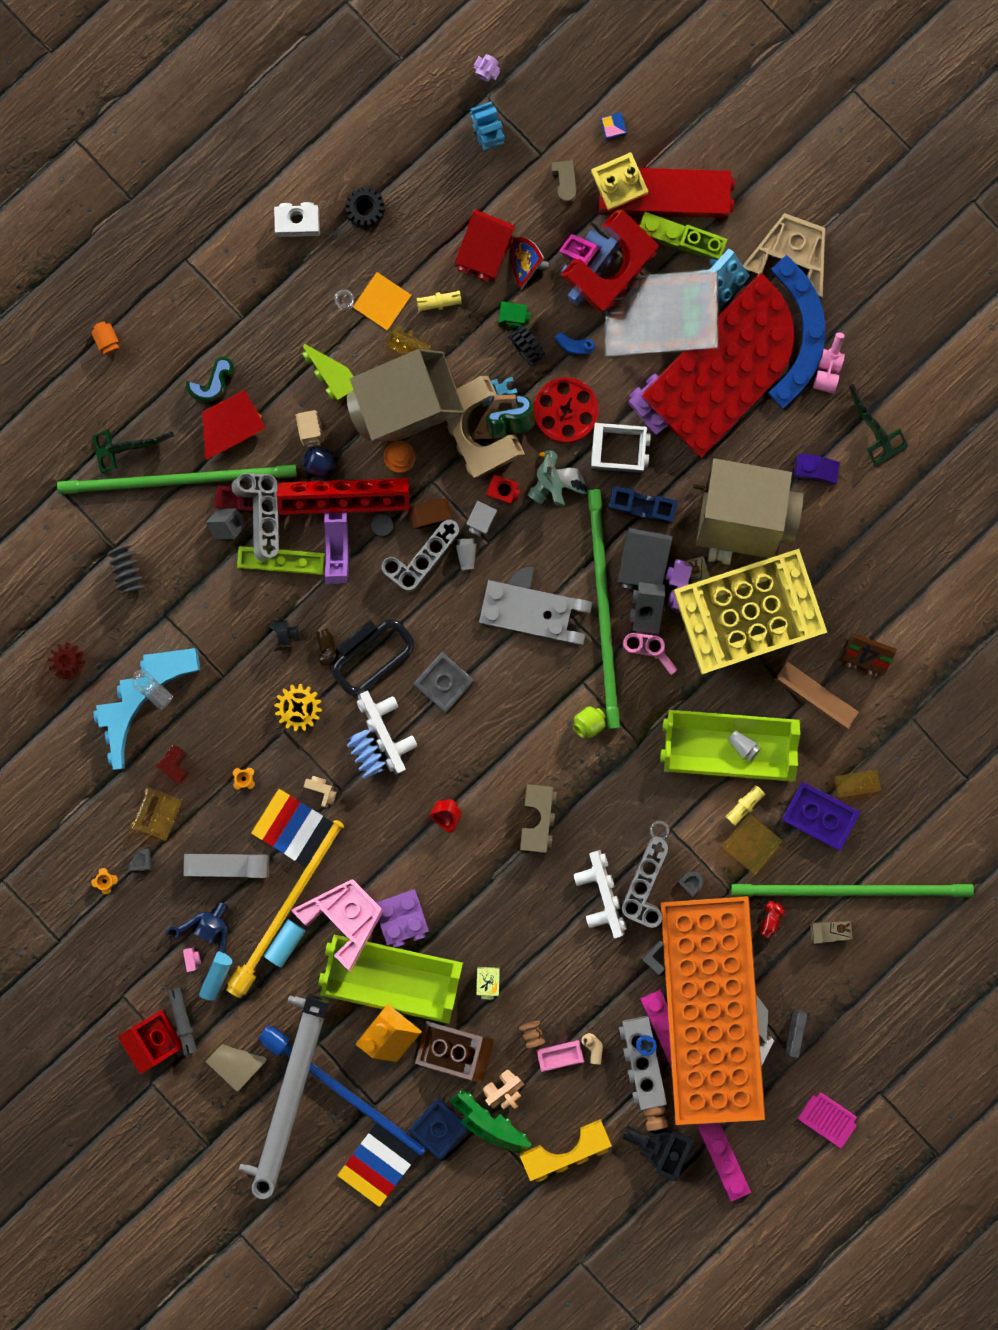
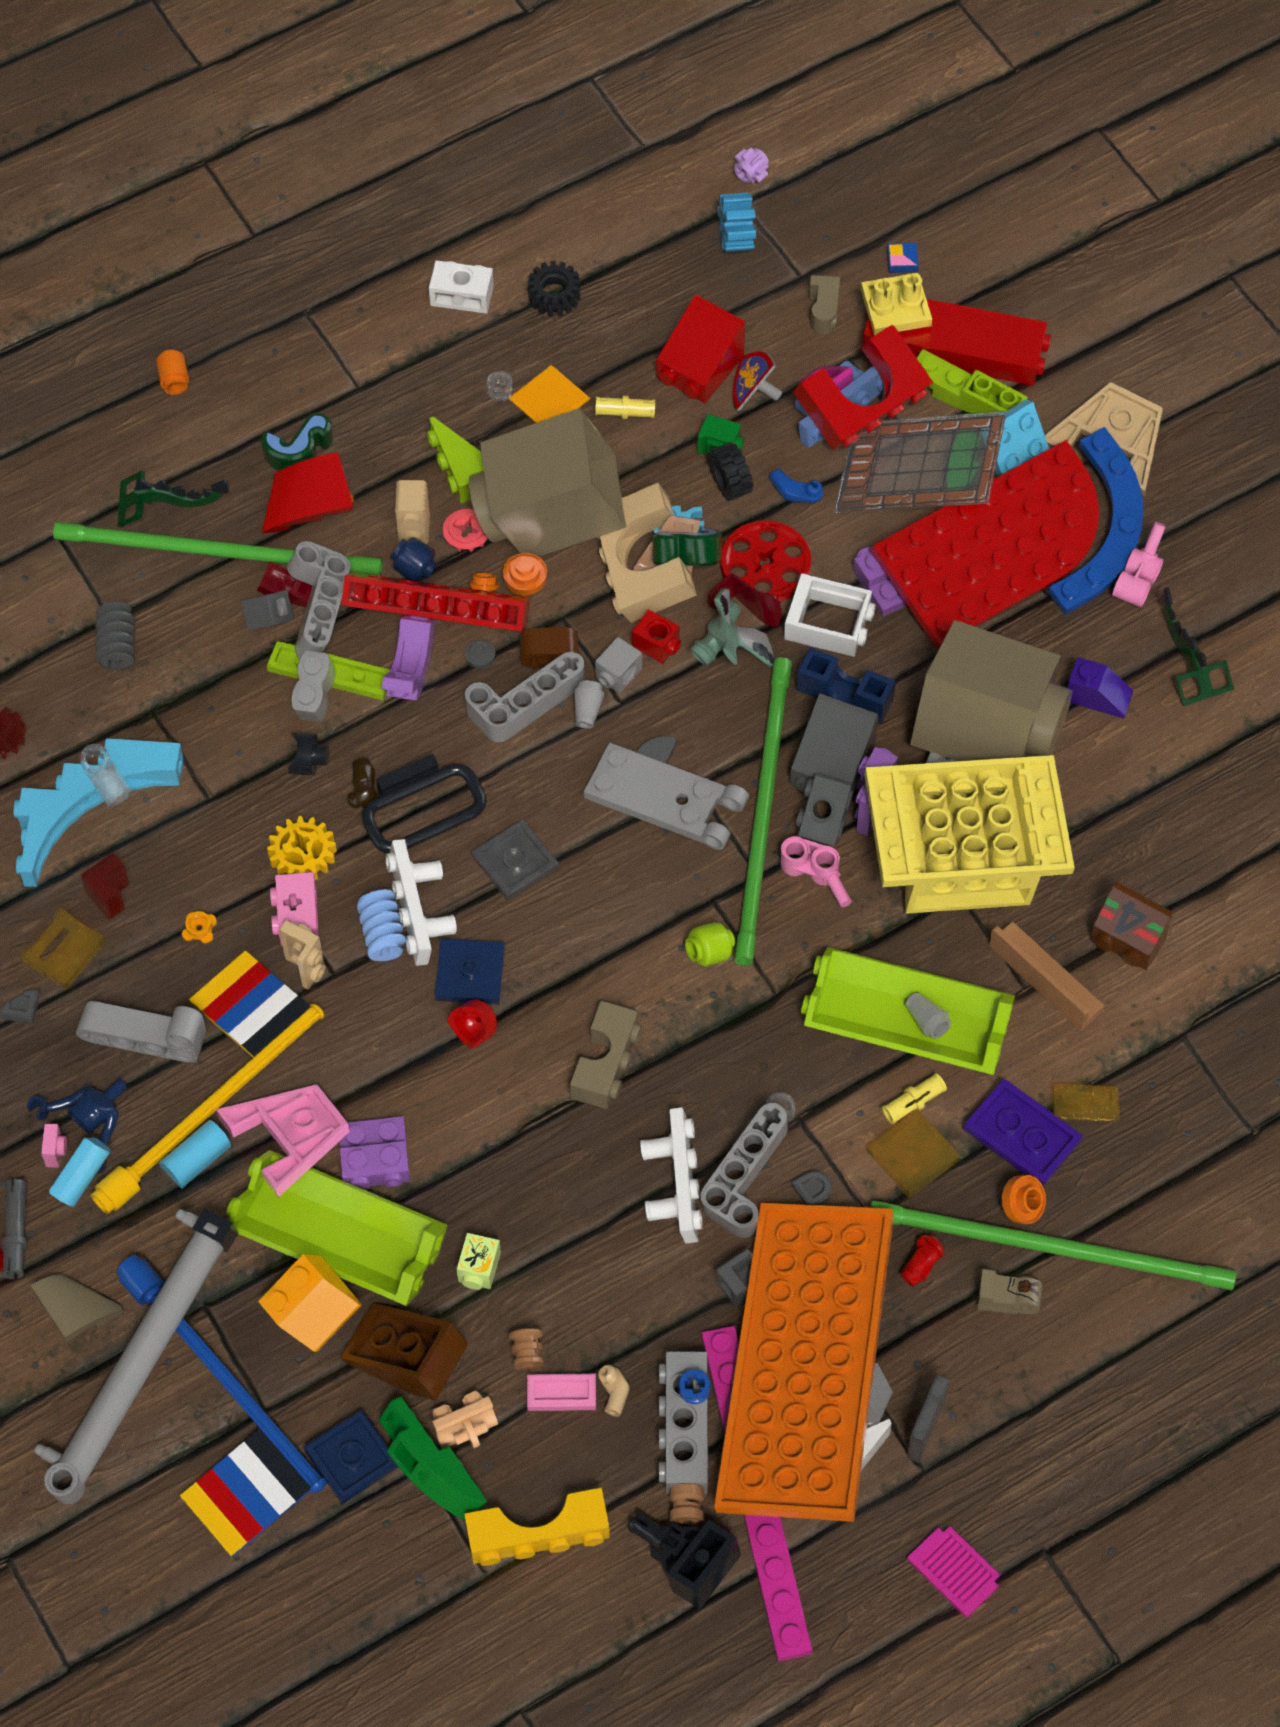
camera: 15 degrees right, 25 degrees down
none -> bright pink brick [270,872,319,946]
none -> light grey brick [292,650,335,723]
none -> dark blue plate [435,939,505,1005]
none -> coral gear [443,509,488,552]
none -> orange plate [469,573,499,592]
none -> dark red piece [707,573,782,627]
none -> orange plate [1002,1175,1046,1224]

